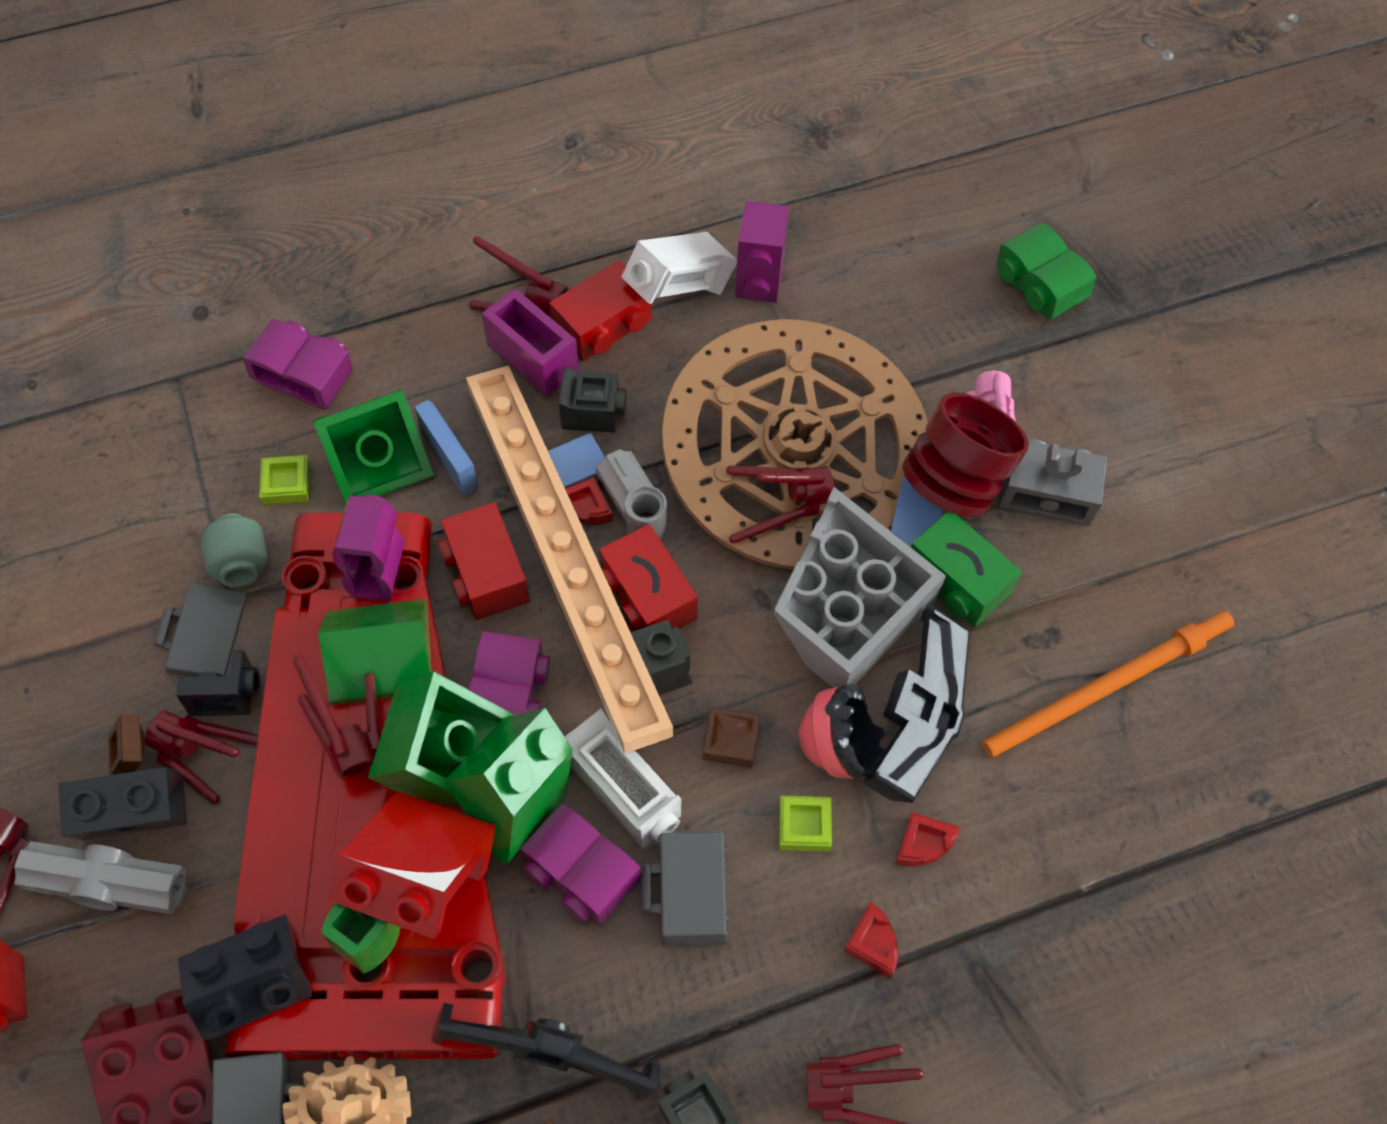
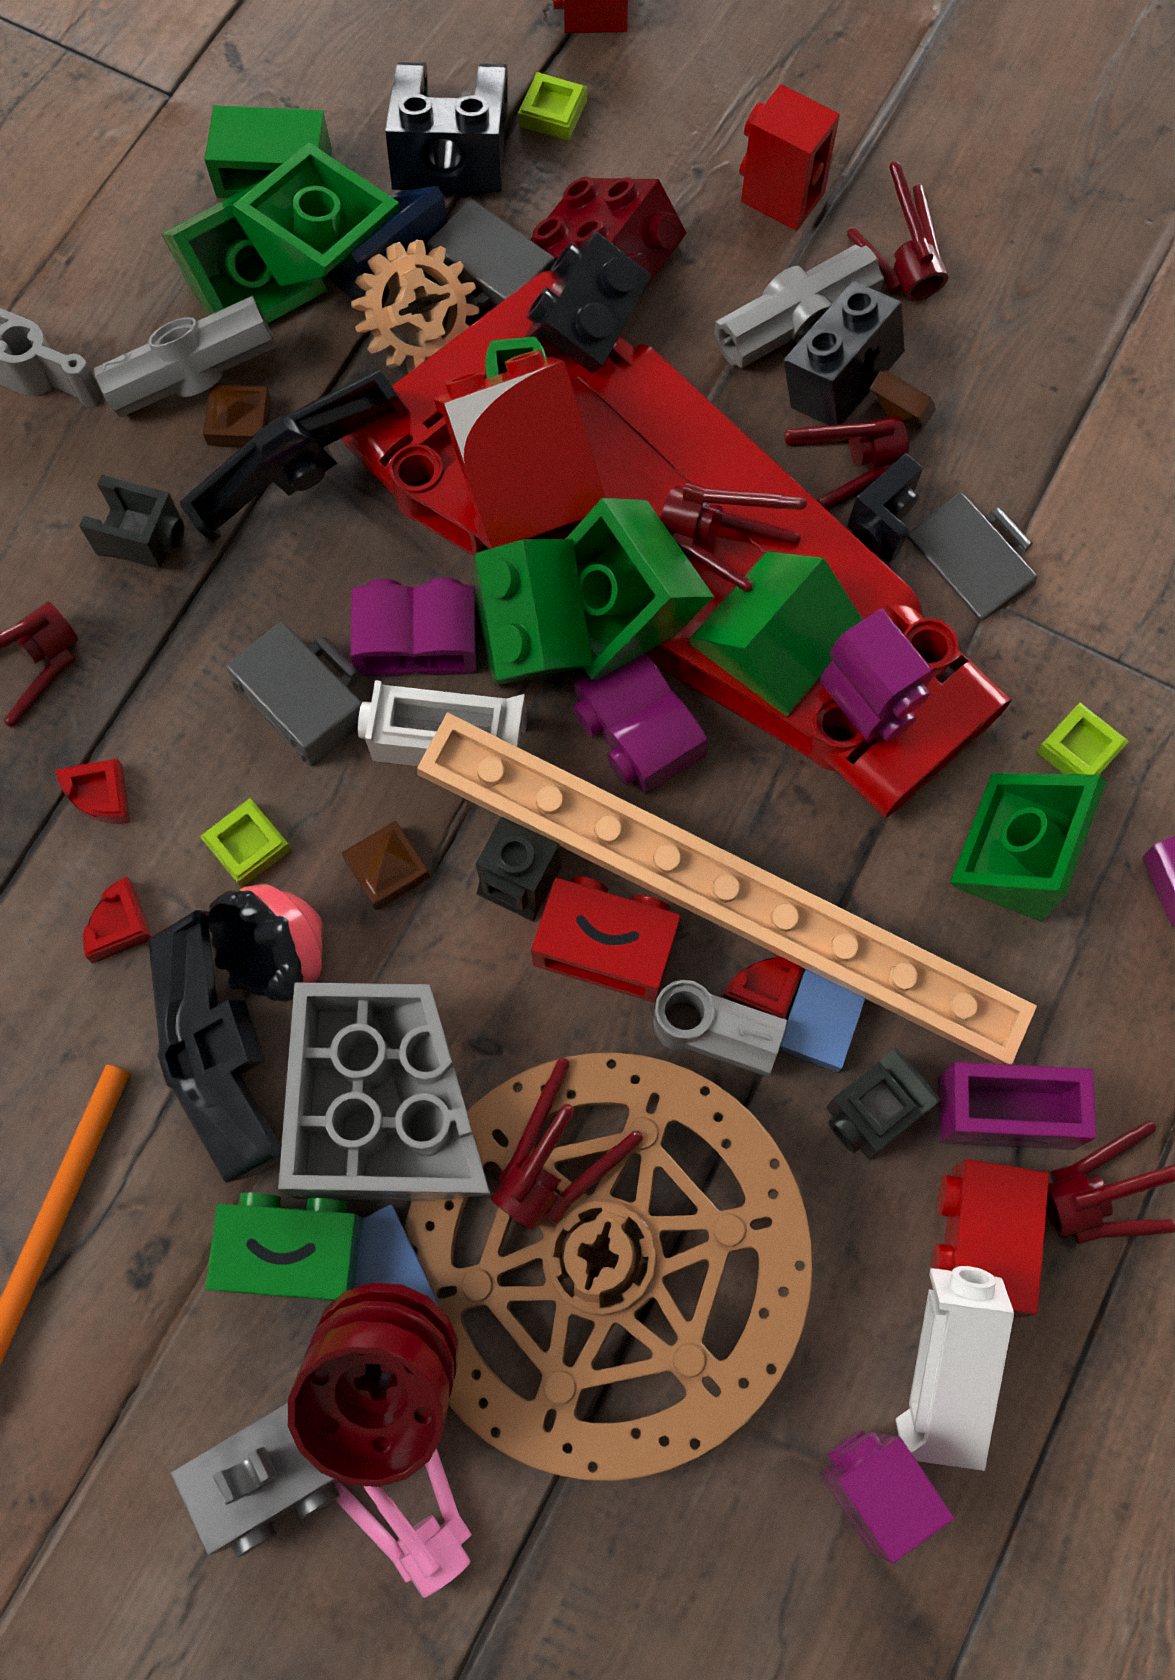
camera: 140 degrees right, 10 degrees up
sand green head [200,513,268,587] -> none
medium blue tile [414,400,478,497] -> none
red brick [437,502,530,621] -> none

